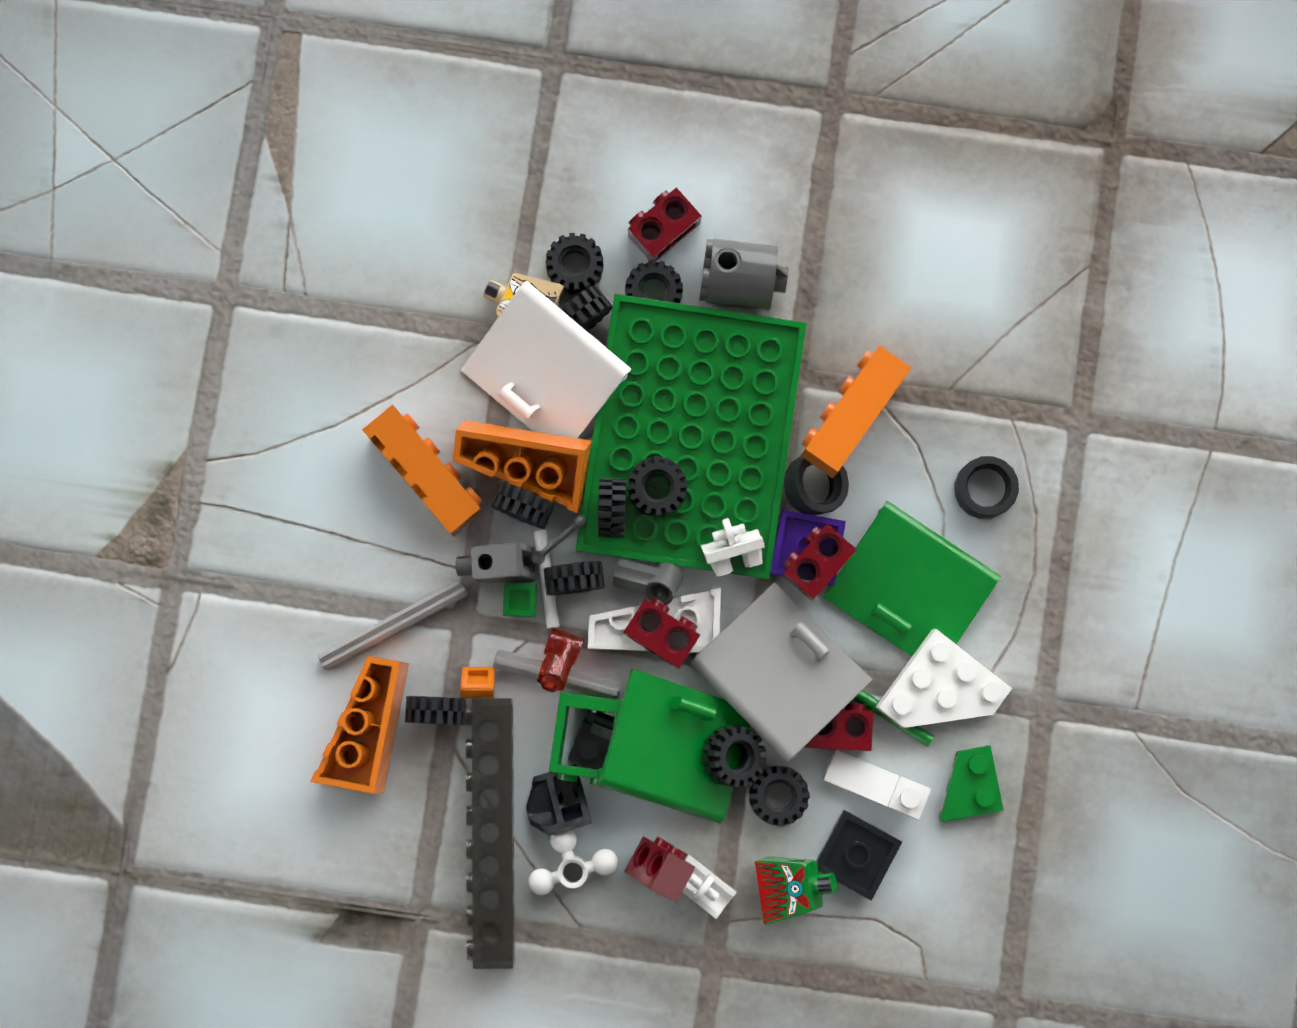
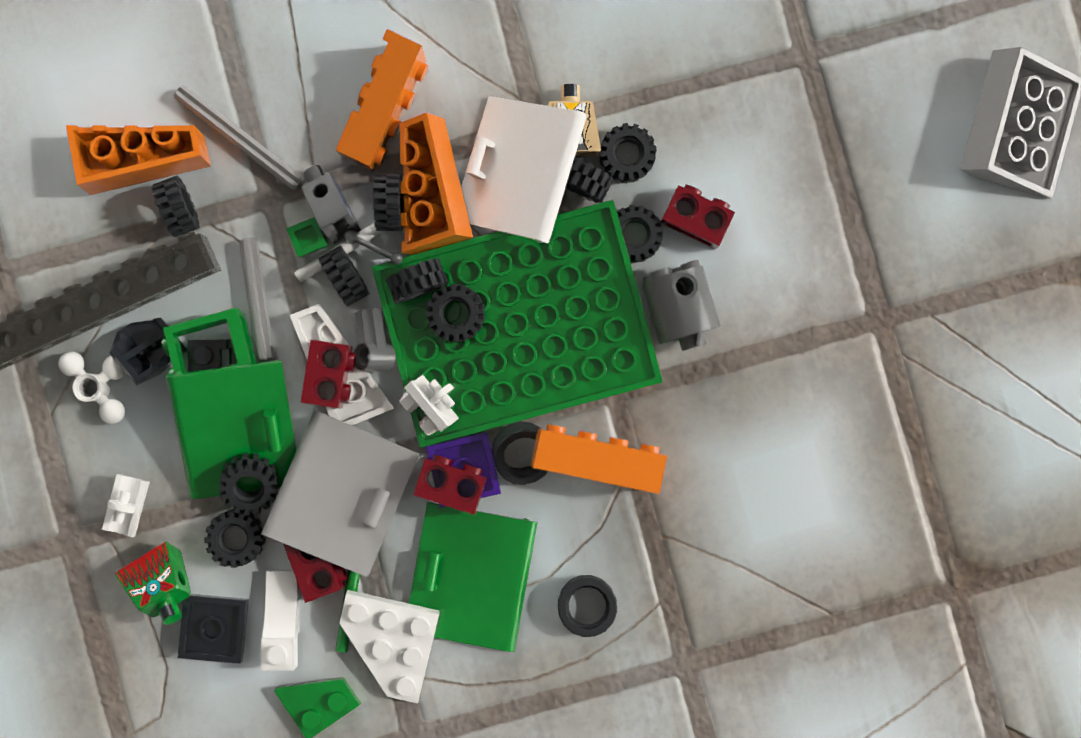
camera: 70 degrees right, 5 degrees up
orange tile [460,667,495,698] -> none
clear red piece [537,626,584,693] -> none
dark red brick [624,836,695,903] -> none

